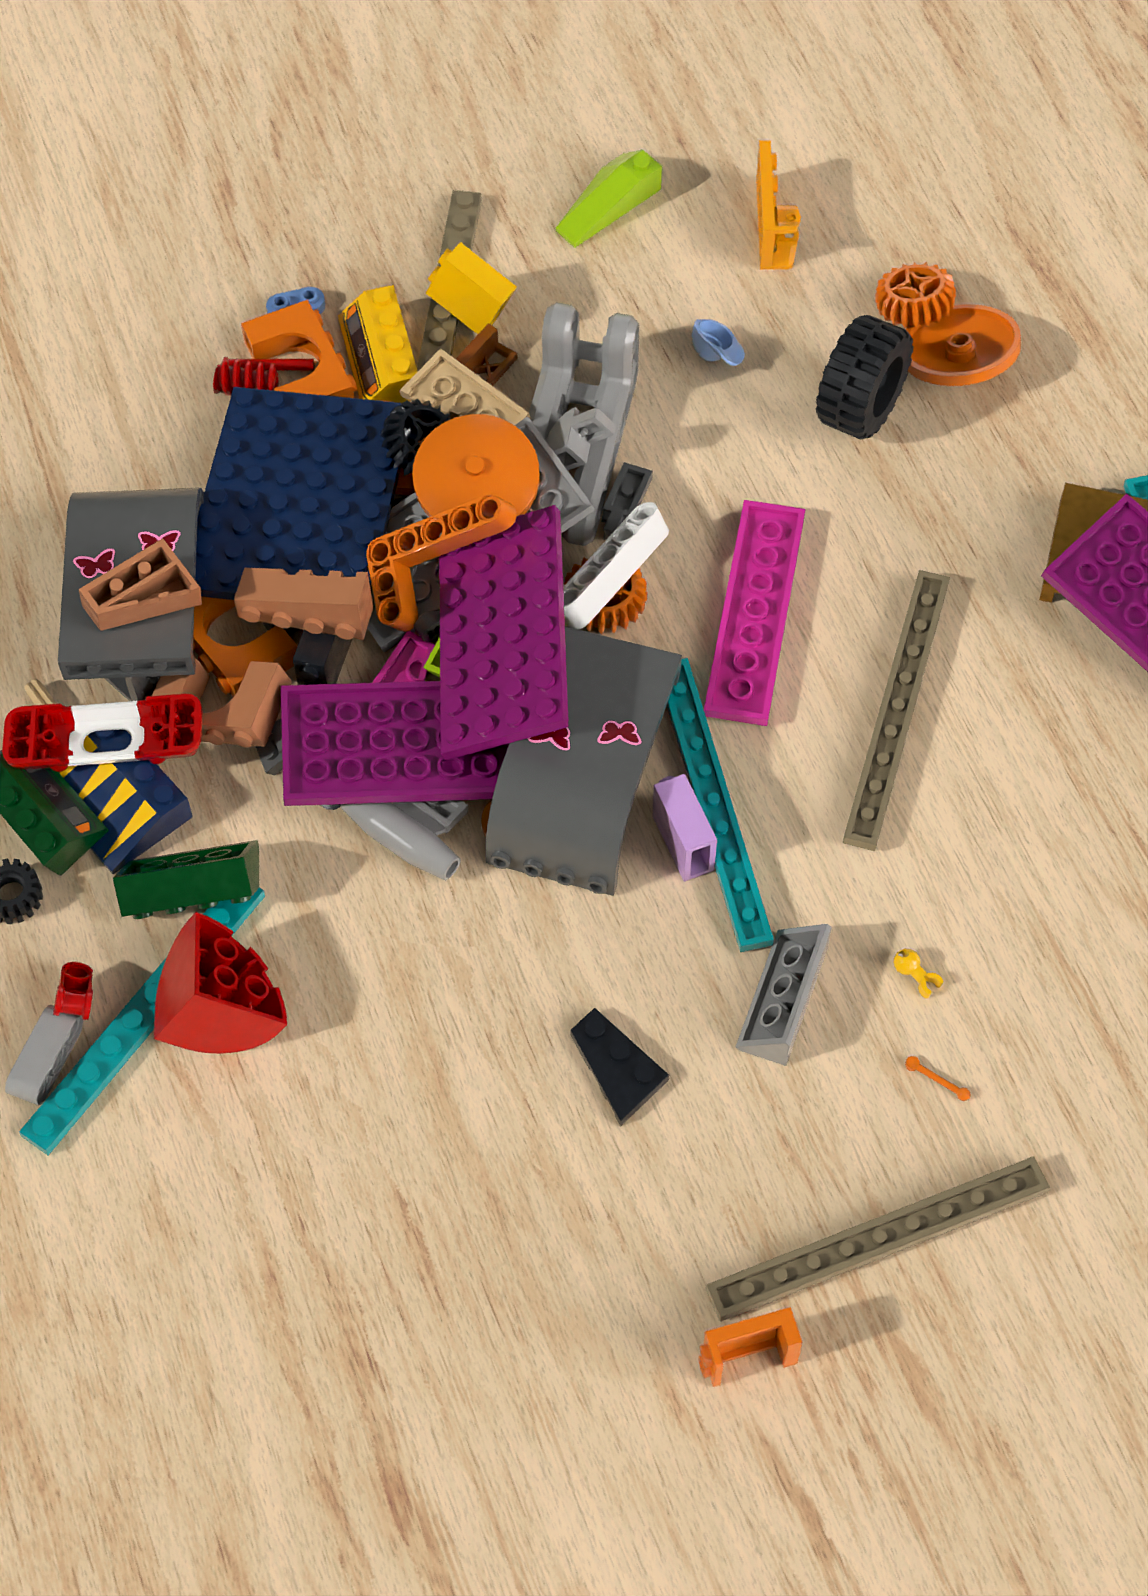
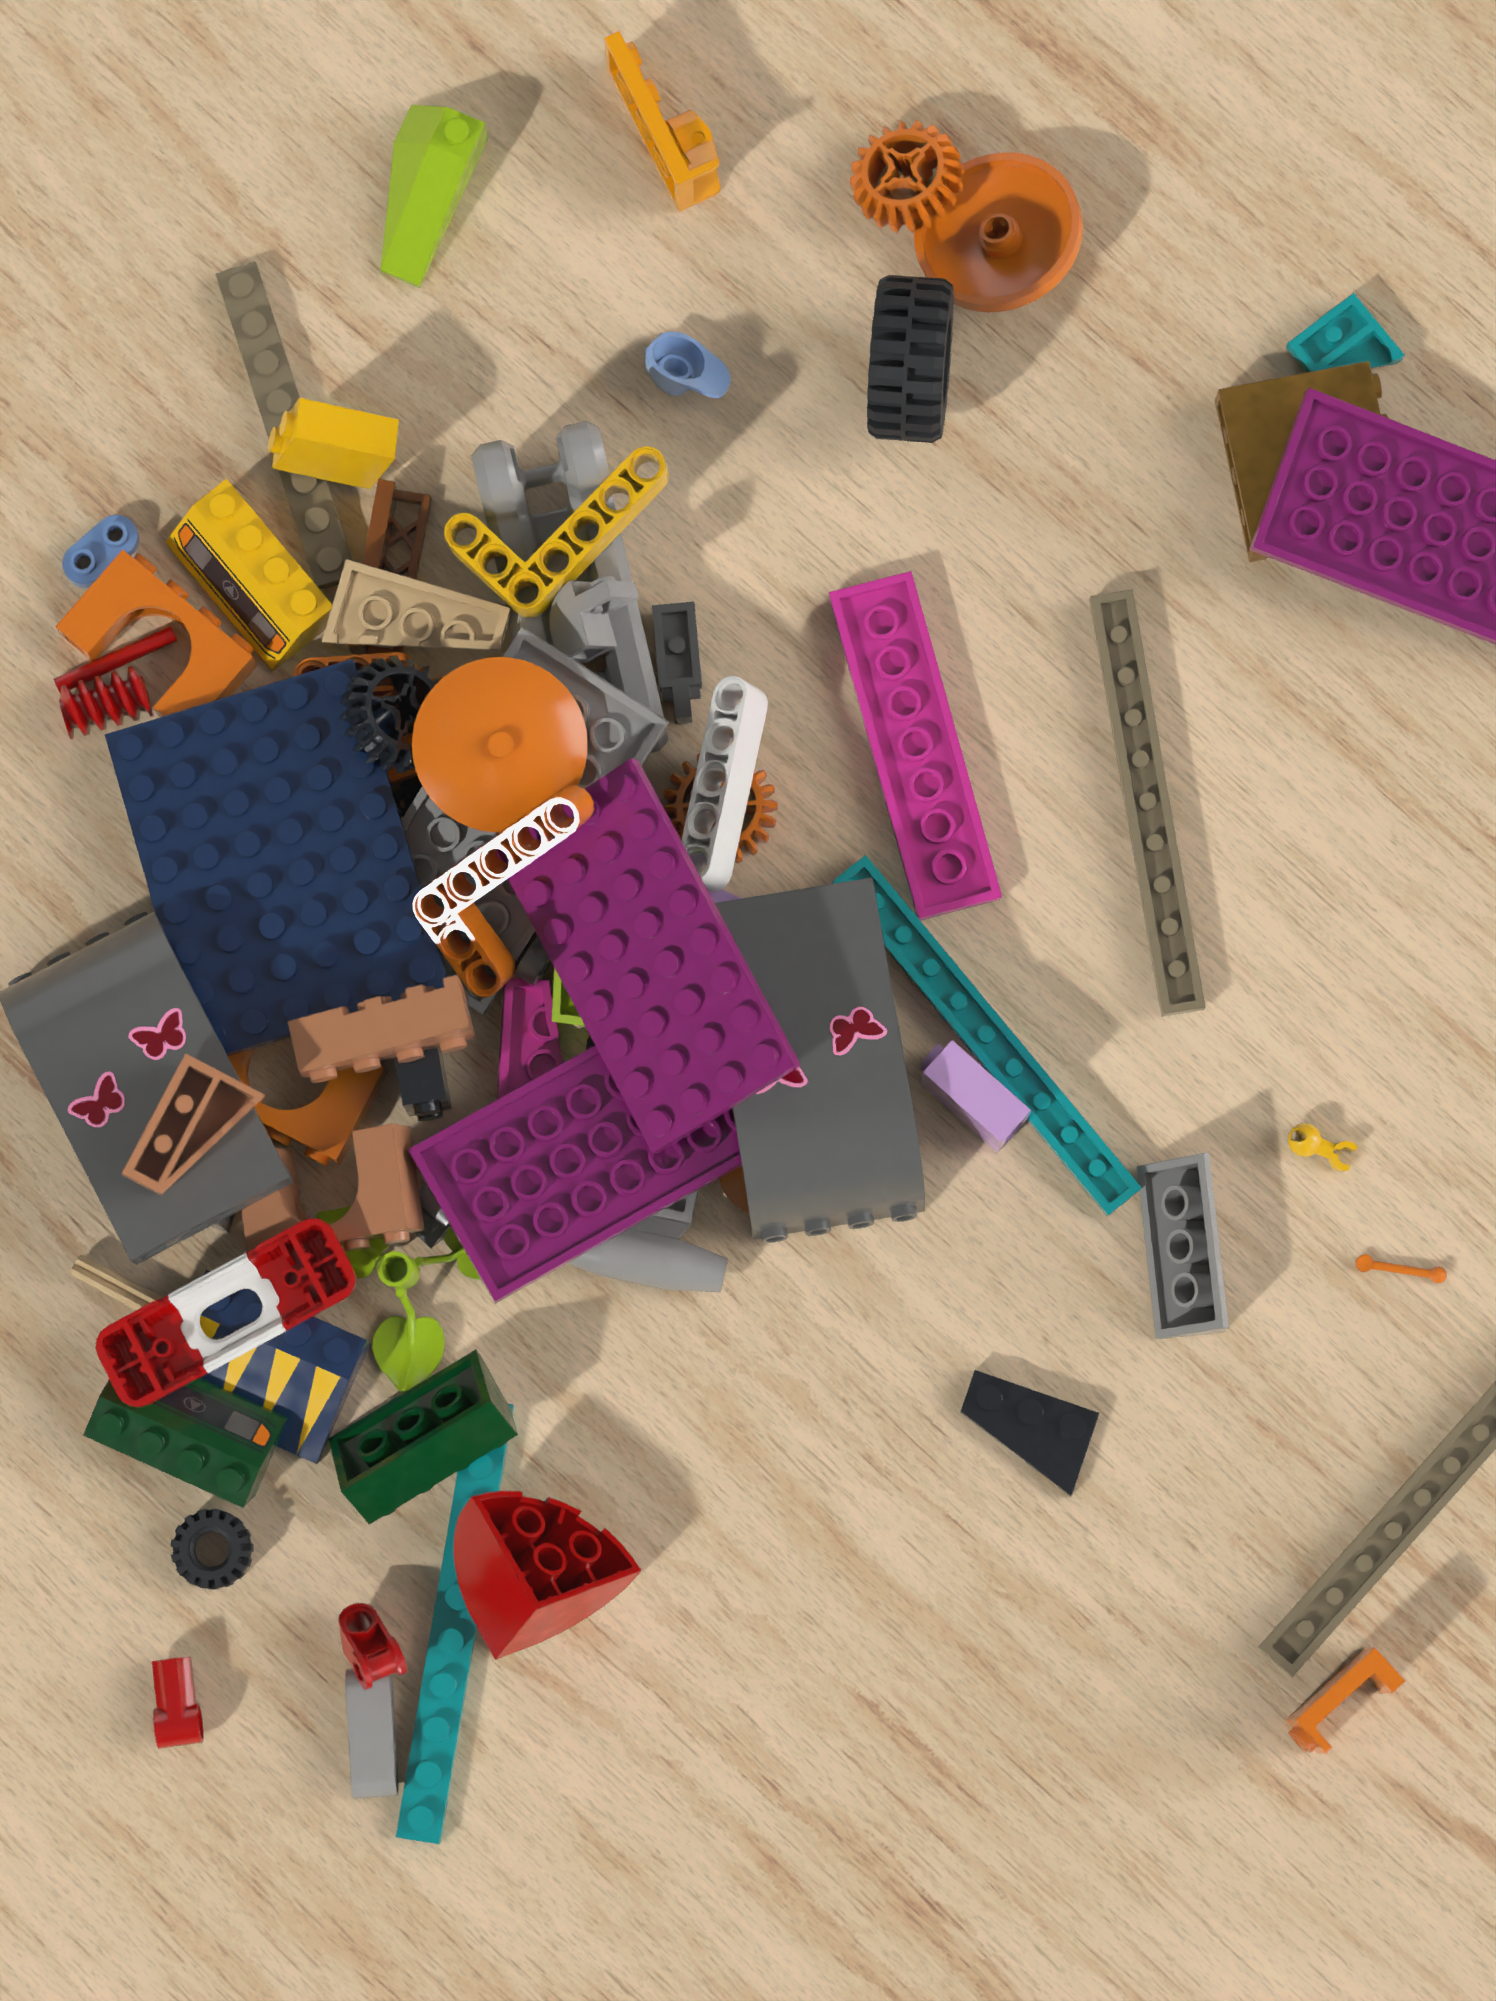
camera: 25 degrees left, 20 degrees up
none -> lime plant [316,1205,481,1392]
none -> yellow beam [444,446,669,618]

